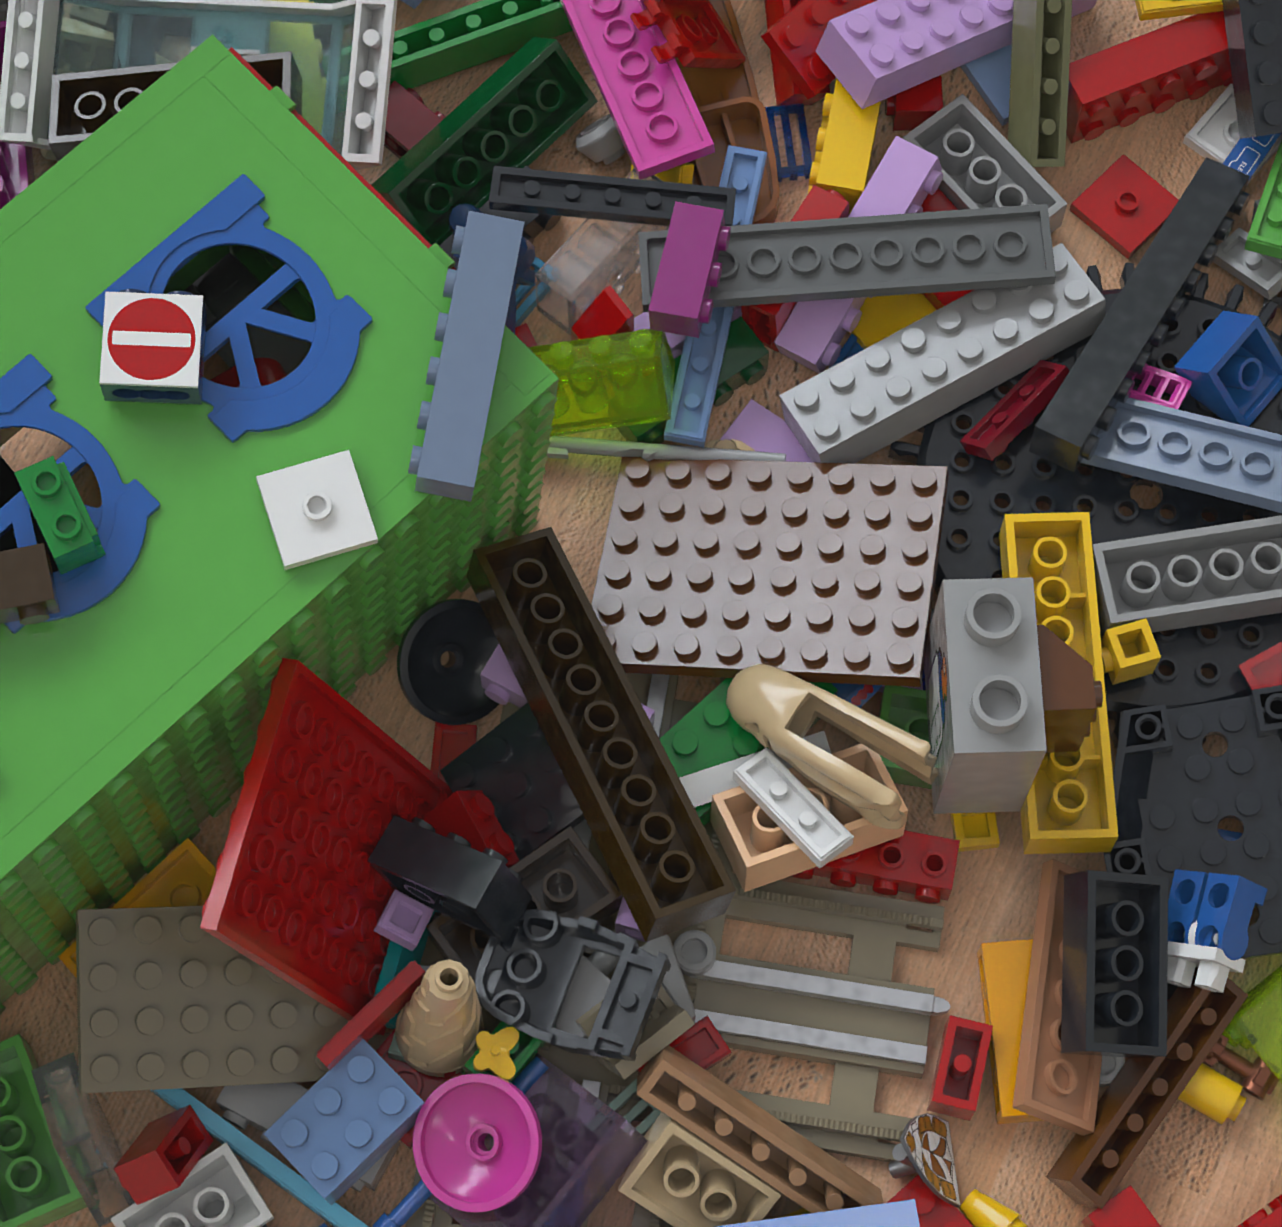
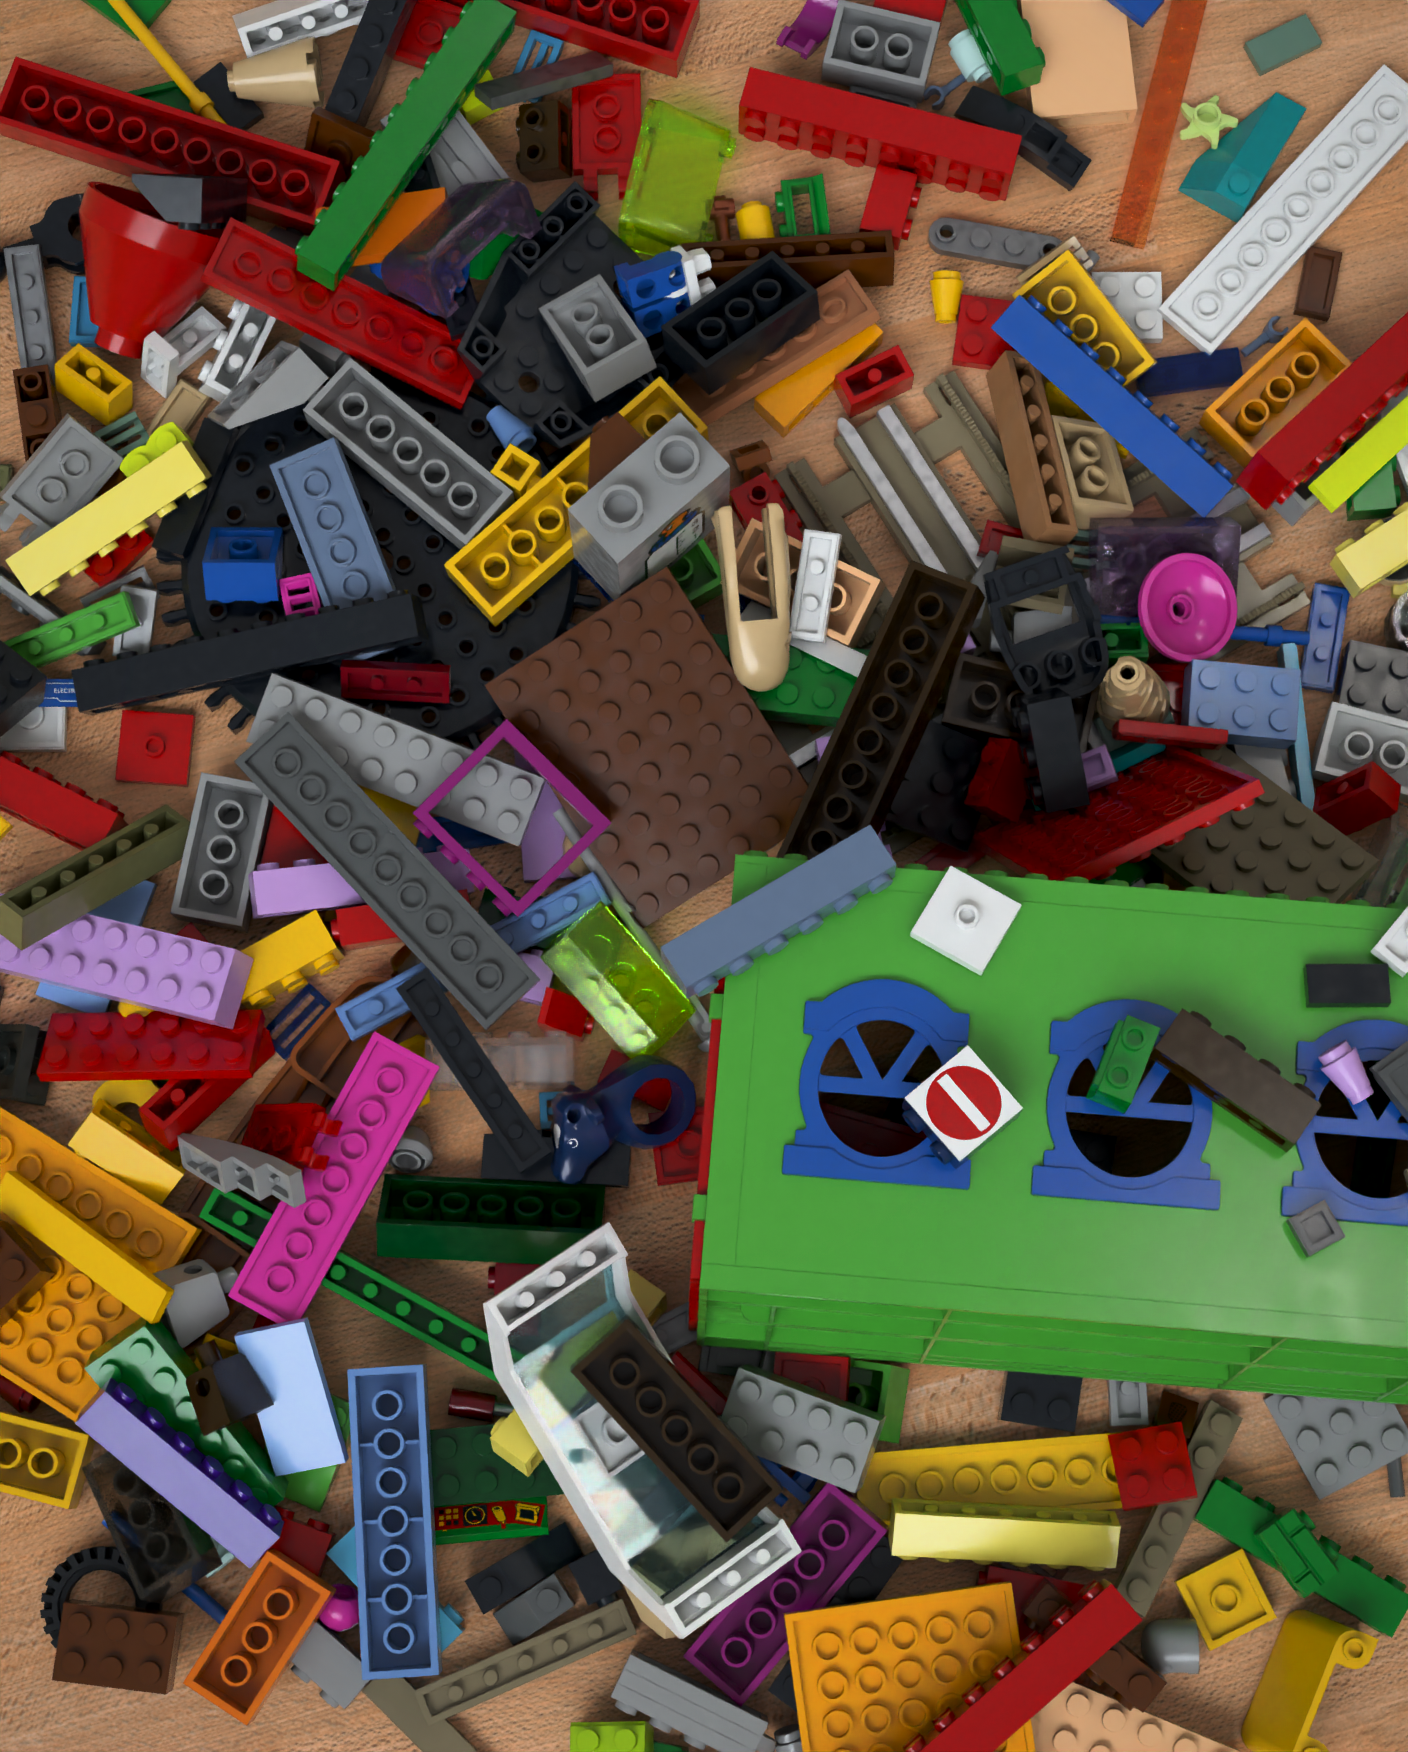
camera: 130 degrees left, 10 degrees up
yellow piece [473,1027,519,1081] -> none
magenta brick [648,201,731,338] -> none
shield [889,1113,960,1207] -> none
none -> magenta window [413,719,611,917]
none -> medium blue cone [486,405,536,453]
none -> light grey slope [538,274,657,402]
none -> dark orange tile [729,440,773,482]
none -> green window [775,174,831,237]

